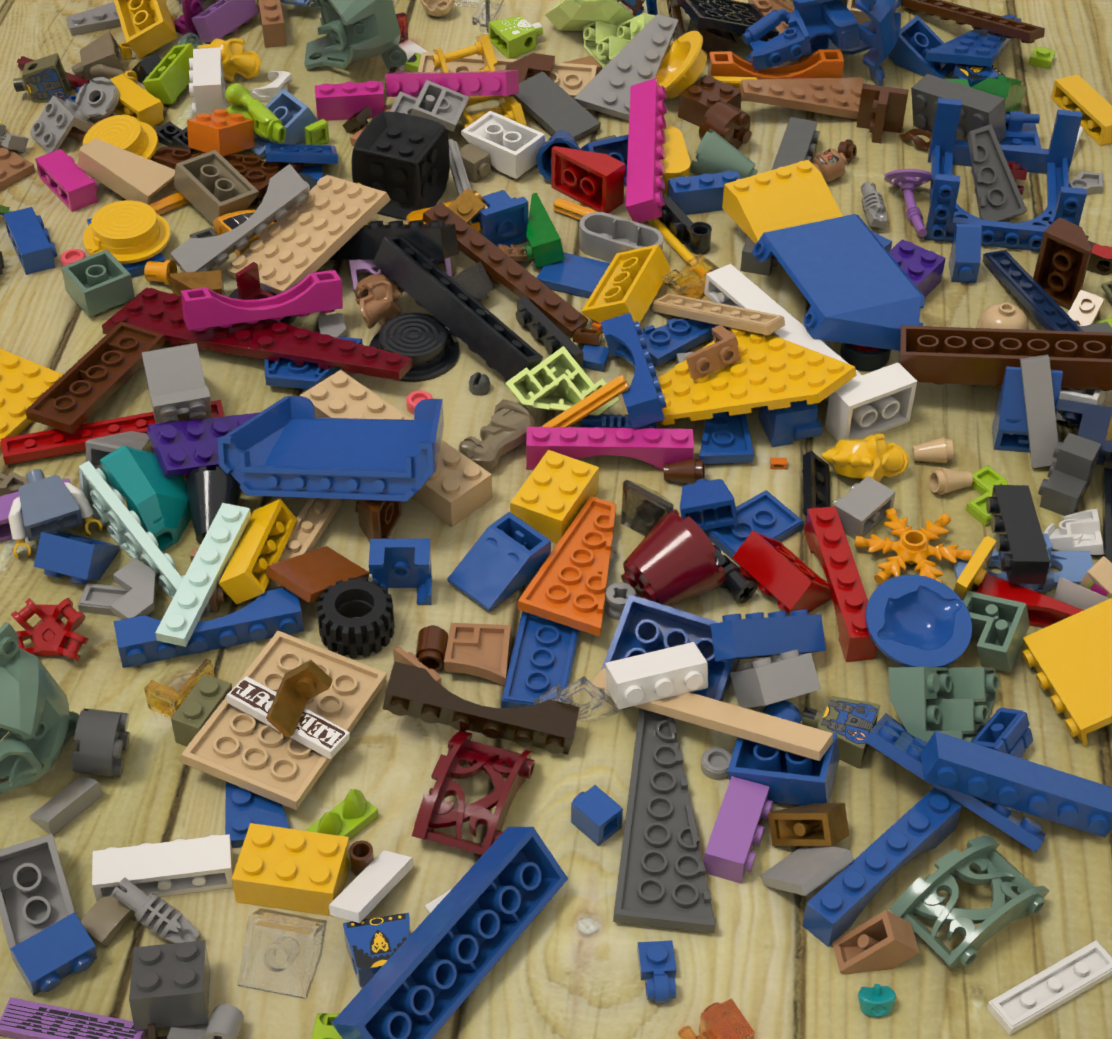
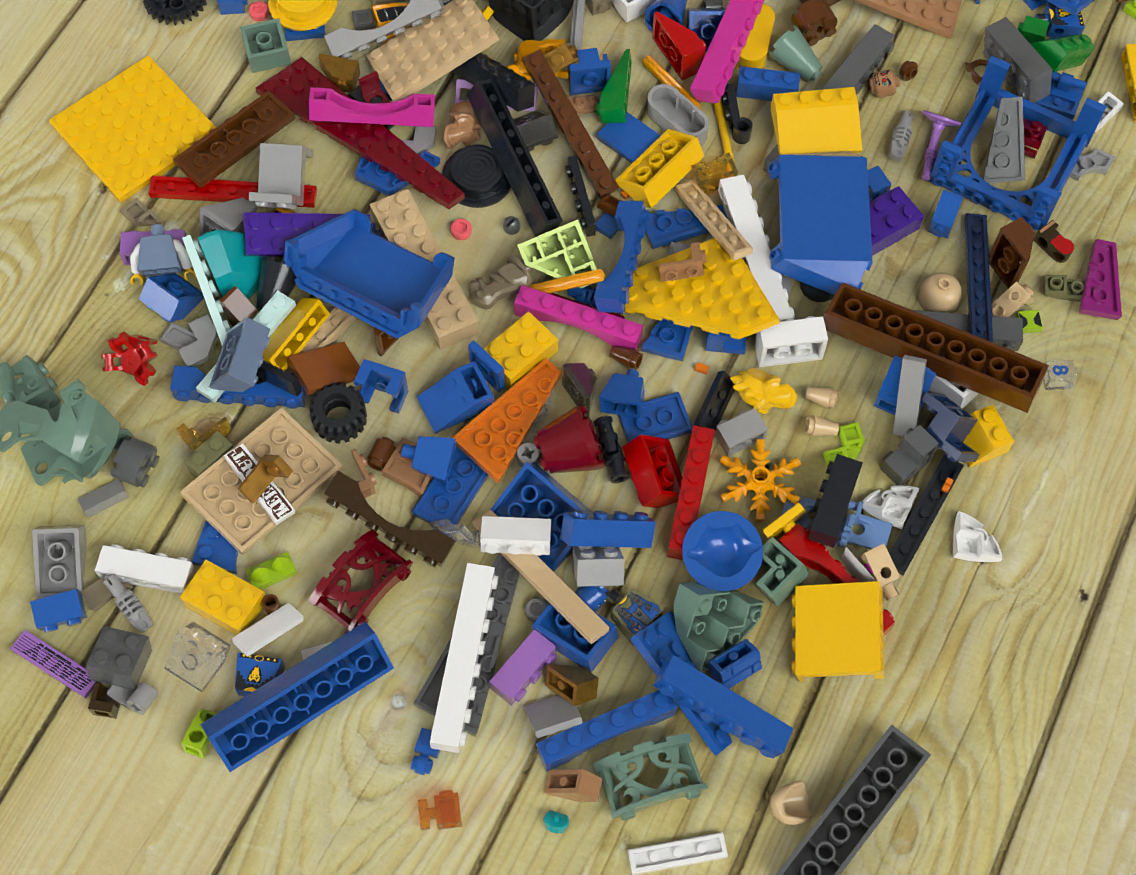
camera: 20 degrees right, 20 degrees up
light orange bush [144,260,177,285] -> none
blue brick [571,785,623,846] -> none
reddish brown bracket [856,84,909,144] -> none
none -> sand blue slope [209,317,270,392]
none -> slope [219,286,258,326]
none -> black tile [256,360,302,397]
none -> blue torso [401,436,457,483]
none -> white brick [430,563,499,753]
none -> blue tile [468,340,505,393]

